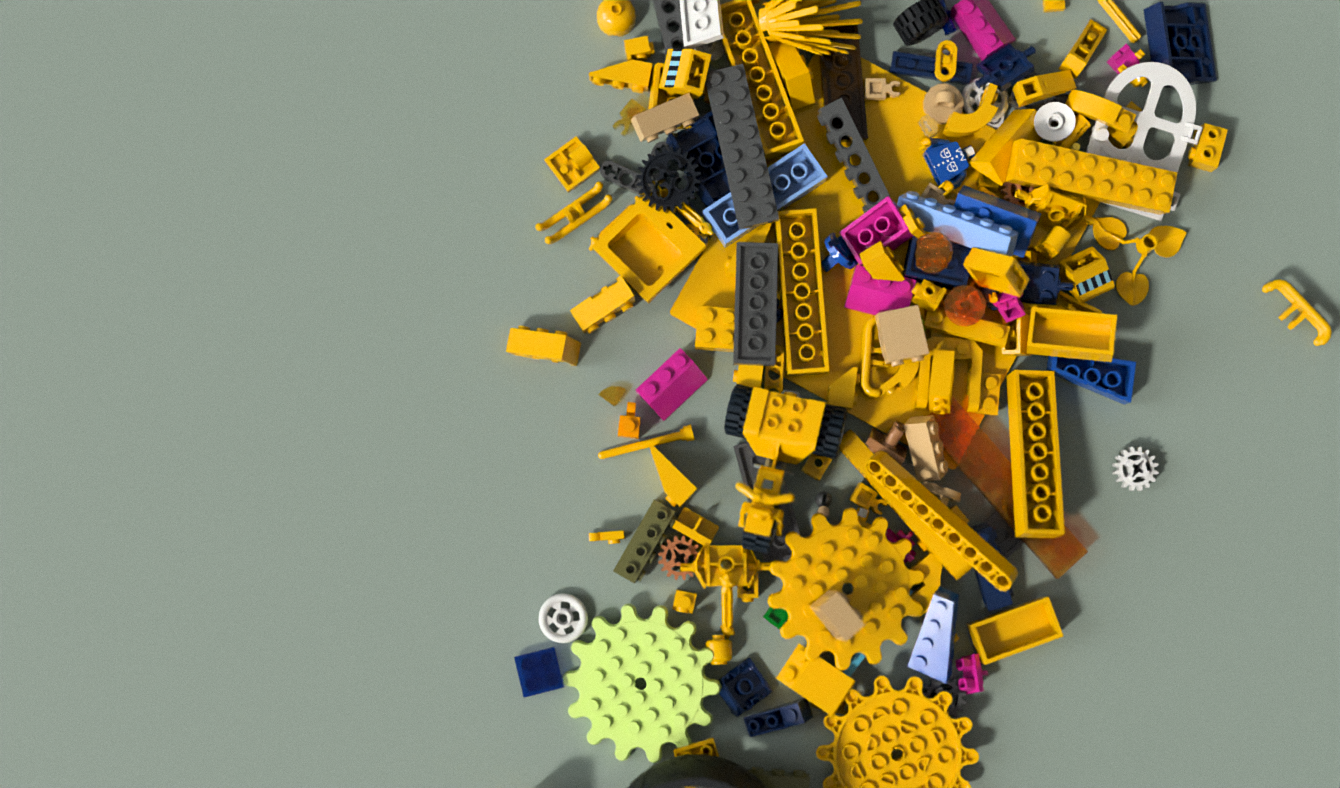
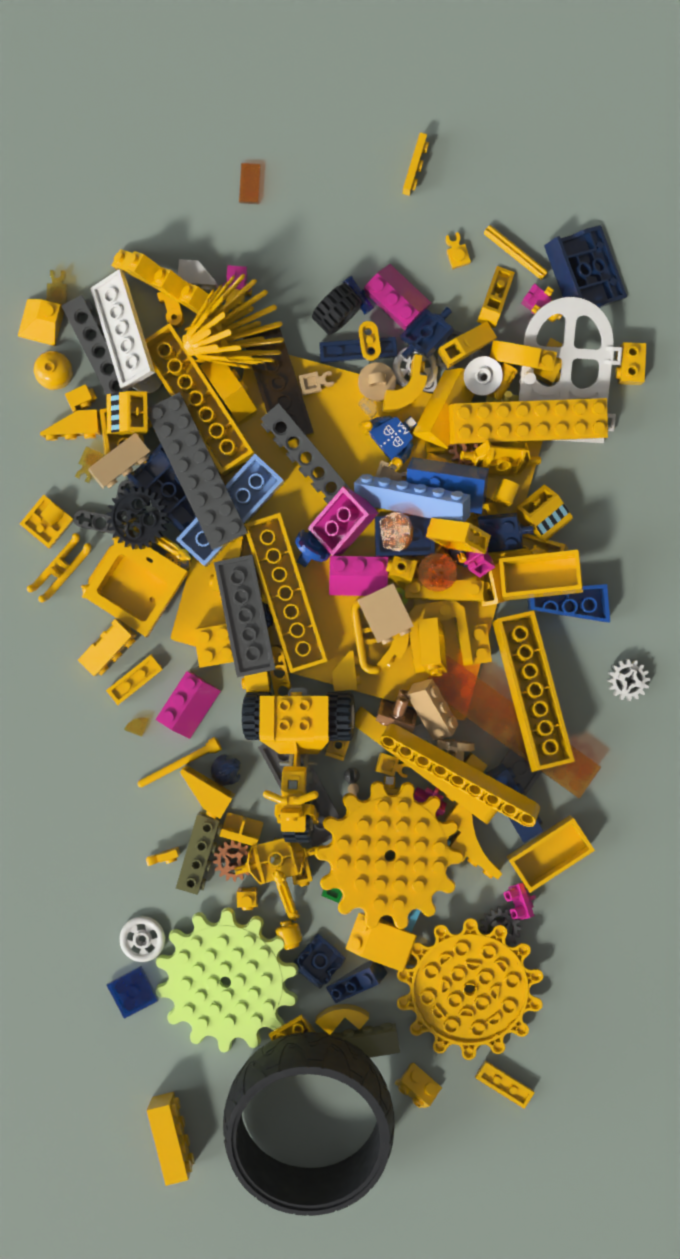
camera: 20 degrees left, 5 degrees up
yellow wedge [506,326,581,366] -> none
light orange brick [618,402,641,439] -> none
tan brick [809,590,865,642] -> none
yellow slope [860,241,905,282] -> none
yellow plate [899,204,927,241] -> none
wedge [907,586,959,684] -> none
yellow plant [1093,217,1186,306] -> none
none -> yellow plate [106,654,163,705]
none -> dark blue hair [211,754,241,786]
none -> yellow brick [315,1004,369,1034]

